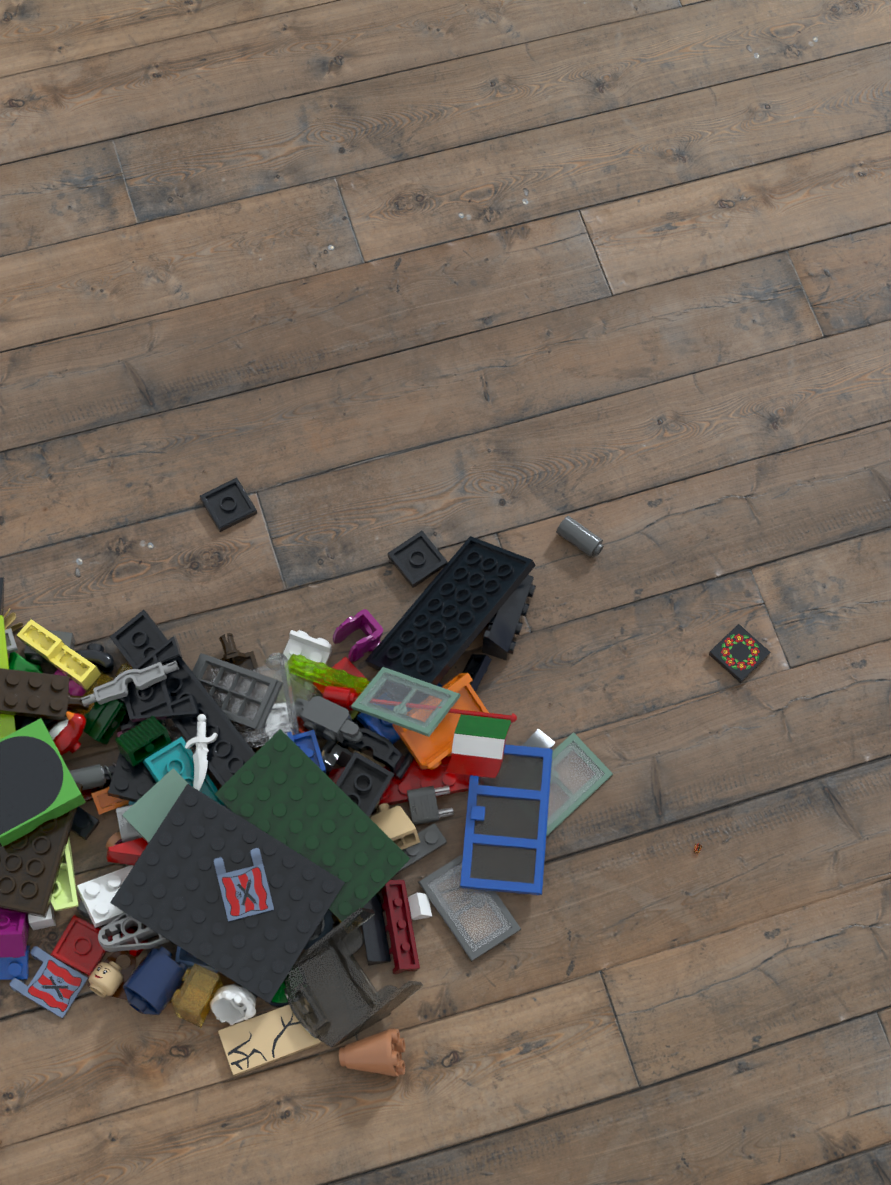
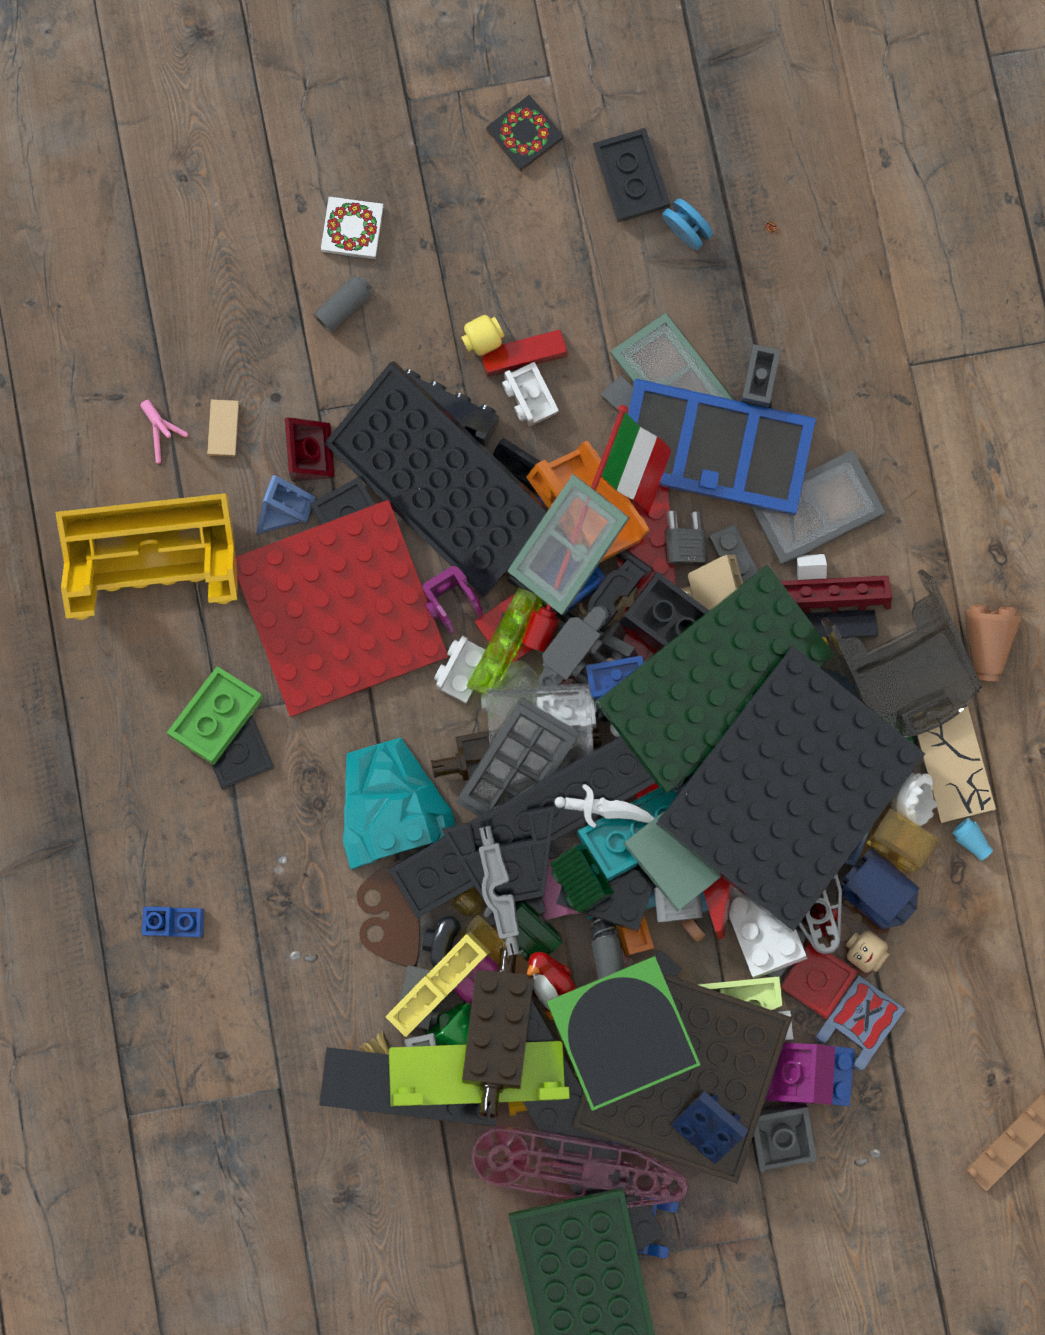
camera: 80 degrees left, 15 degrees up
flag [214,848,274,921] -> none
none -> yellow wedge [55,493,238,620]
none -> bright pink plant [140,400,188,464]
none -> blue slope [142,907,205,938]
none -> bright green plate [167,666,264,765]
none -> tan tile [207,399,239,457]
none -> red plate [236,500,448,717]
none -> medium blue slope [256,475,316,535]
none -> dark red slope [285,417,335,482]
none -> tile [321,197,384,259]
none -> teal wedge [343,737,456,870]
none -> reddish brown piece [357,859,419,966]
none -> light yellow head [461,315,505,356]
none -> red slope [481,330,567,377]
none -> white bracket [502,362,559,427]
none -> black plate [593,128,670,223]
none -> dark azure head [662,198,713,250]
none -> dark grey brick [741,344,781,407]
none -> medium azure cone [952,818,993,861]

